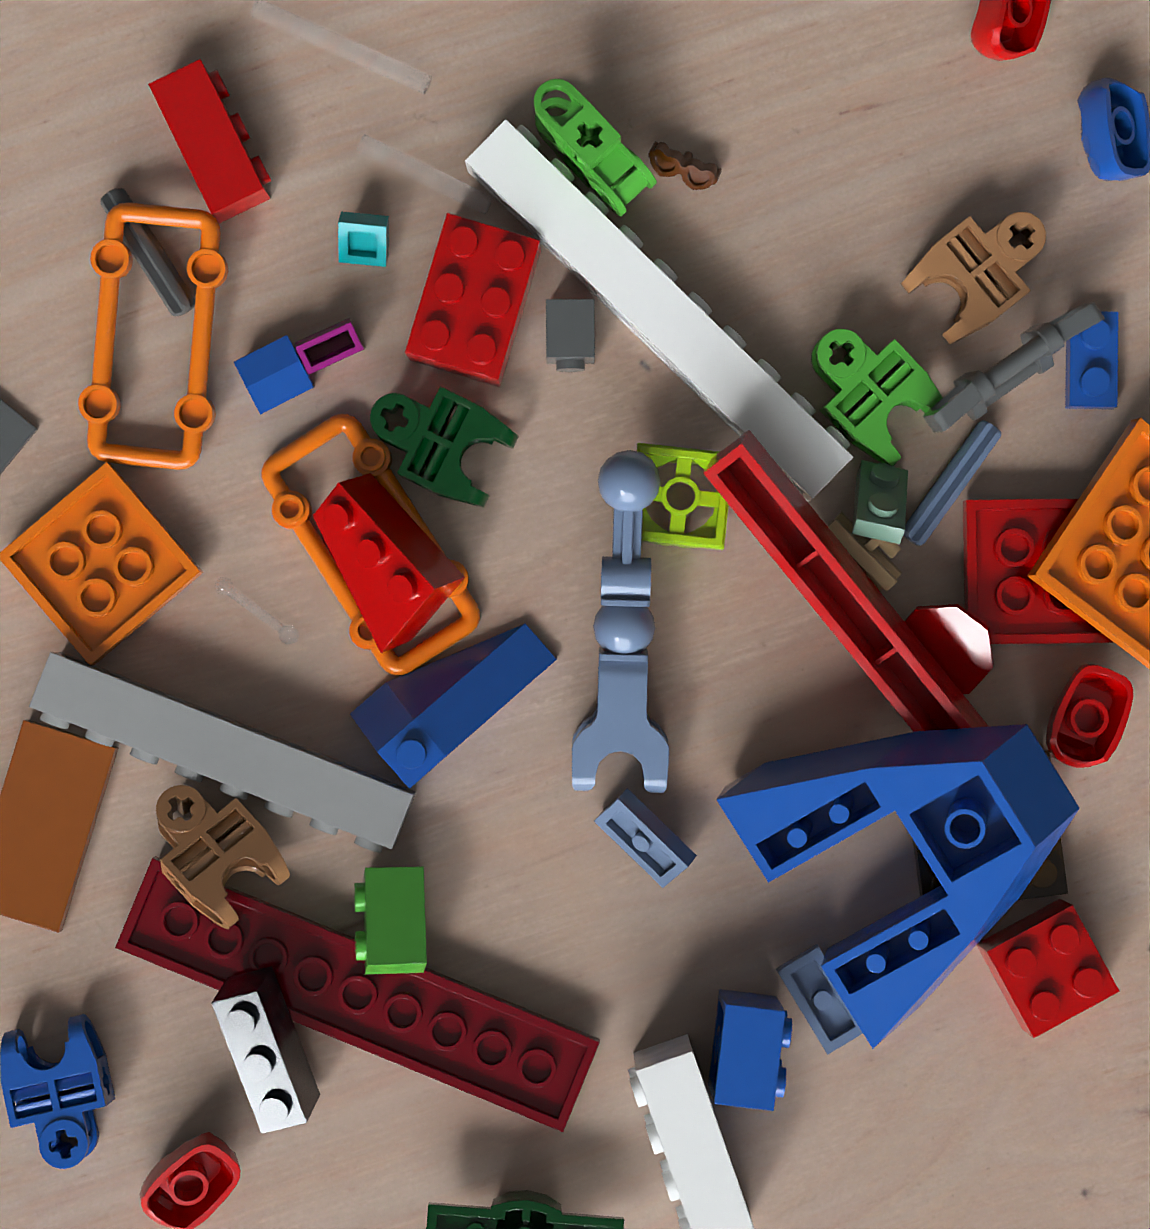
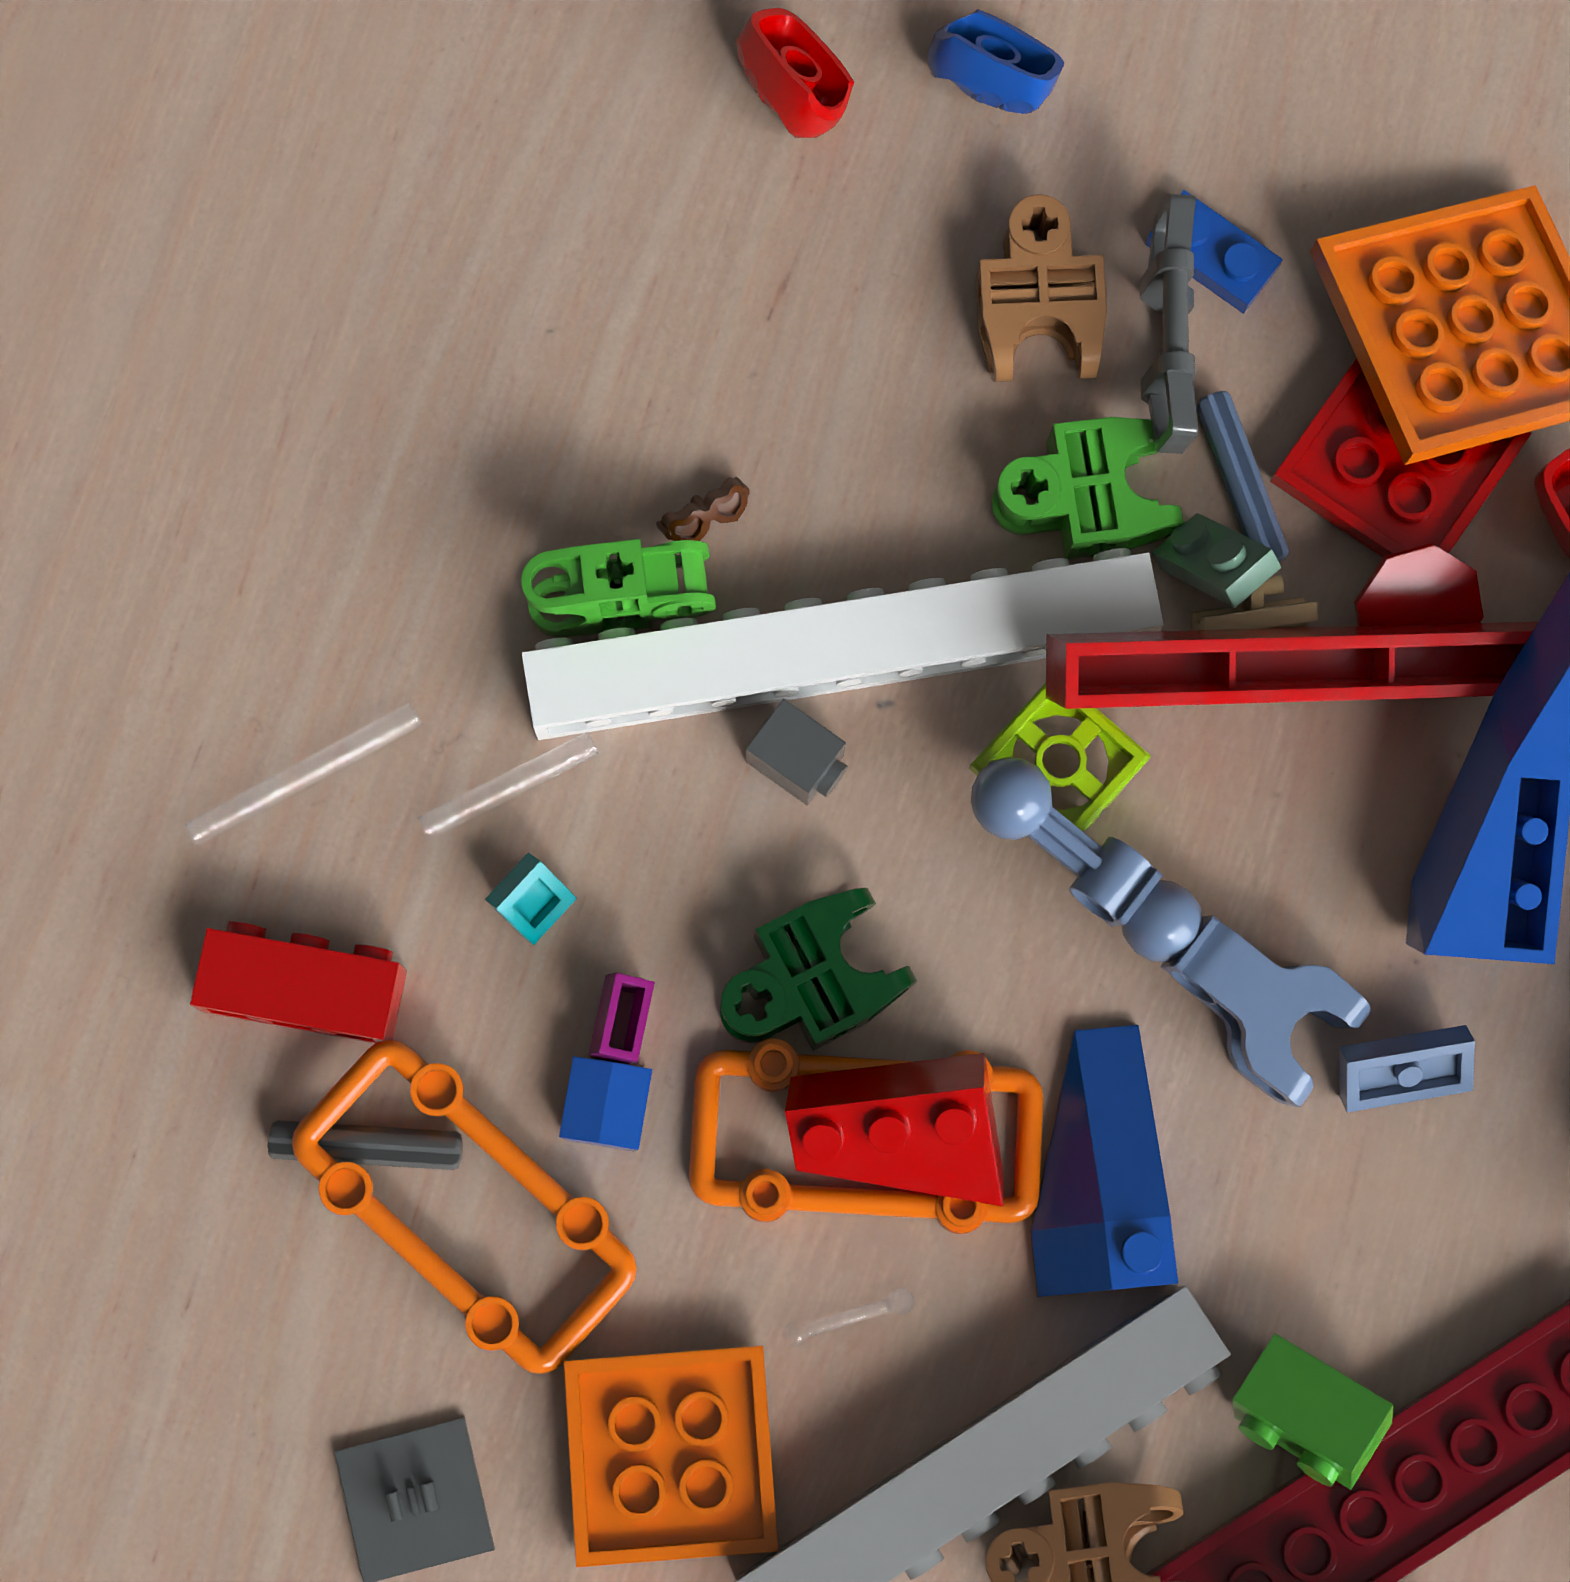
camera: 55 degrees left, 10 degrees down
red brick [405,213,541,387] -> none

